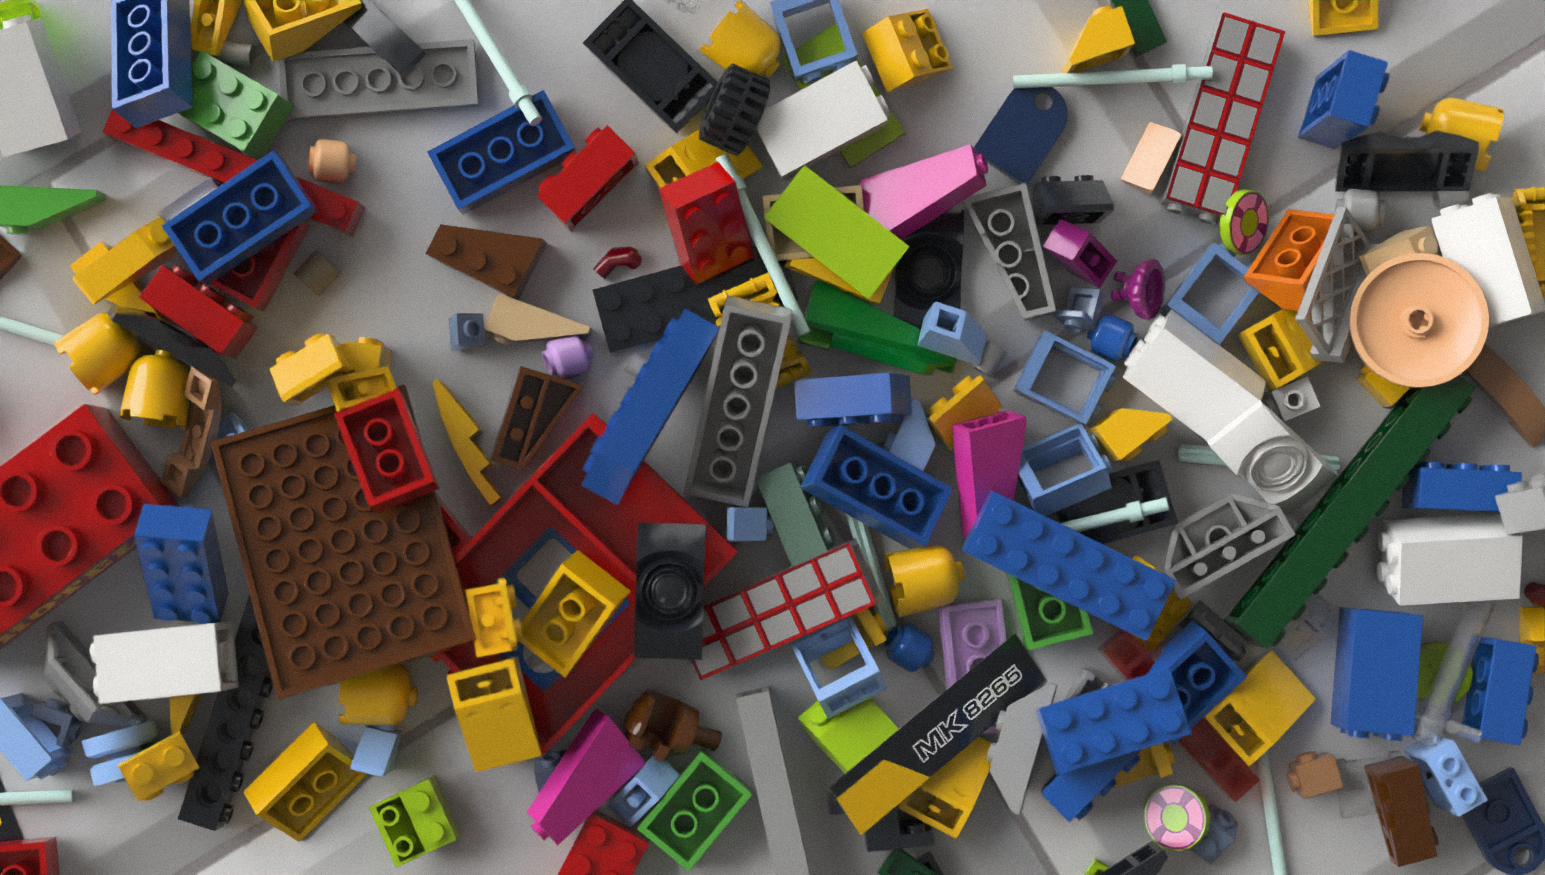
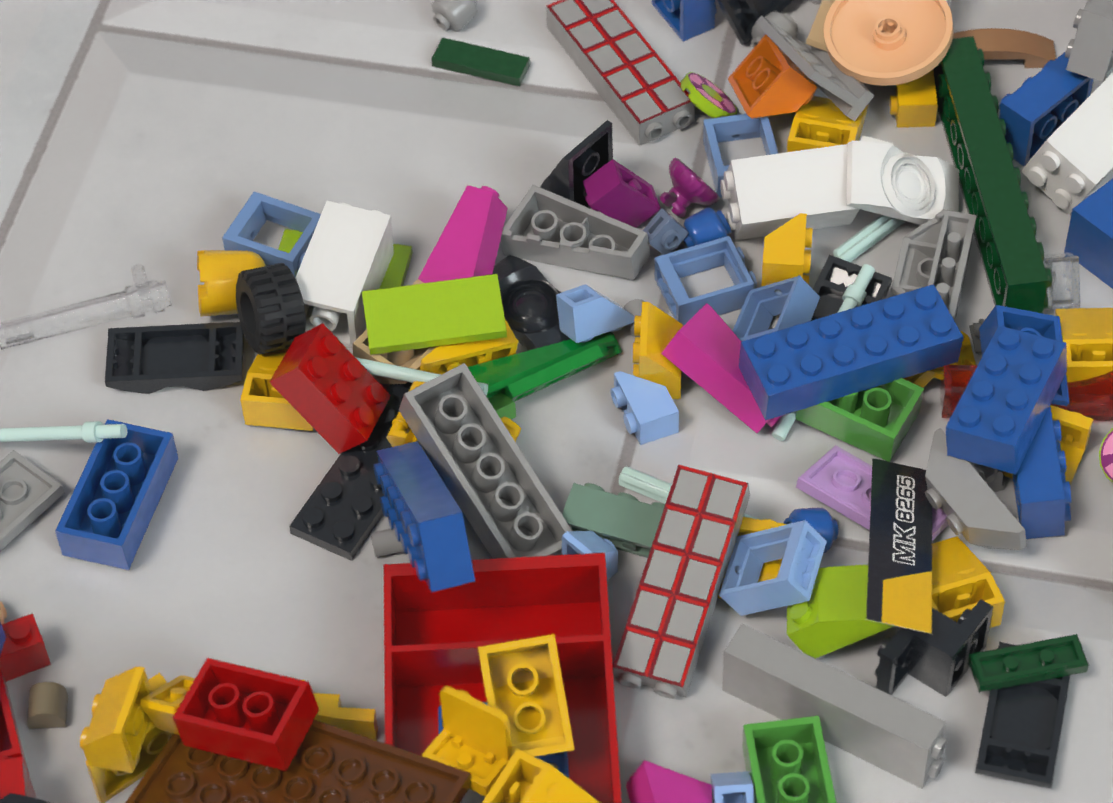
camera: 40 degrees left, 35 degrees down
reddish brown wedge [425,224,547,300] -> none
sand blue bracket [449,313,485,350] -> none
tan slope [484,293,593,346] -> none
reddish brown wedge [489,366,584,471] -> none
red brick [537,125,639,232] -> none
lavender head [542,335,593,380] -> none
dark red arm [593,246,642,280] -> none
reddish brown piece [622,689,722,763] -> none
black slope [634,522,706,660] -> none
brick [794,373,912,427] -> none
blue brick [800,425,953,549] -> none
yellow slope [862,9,953,93] -> none
yellow cylinder [884,545,965,617] -> none
dark blue tile [974,87,1067,185] -> none
light aqua bar [1013,64,1213,89] -> none
yellow slope [1062,5,1135,73] -> none
light nougat slope [1120,122,1182,194] -> none

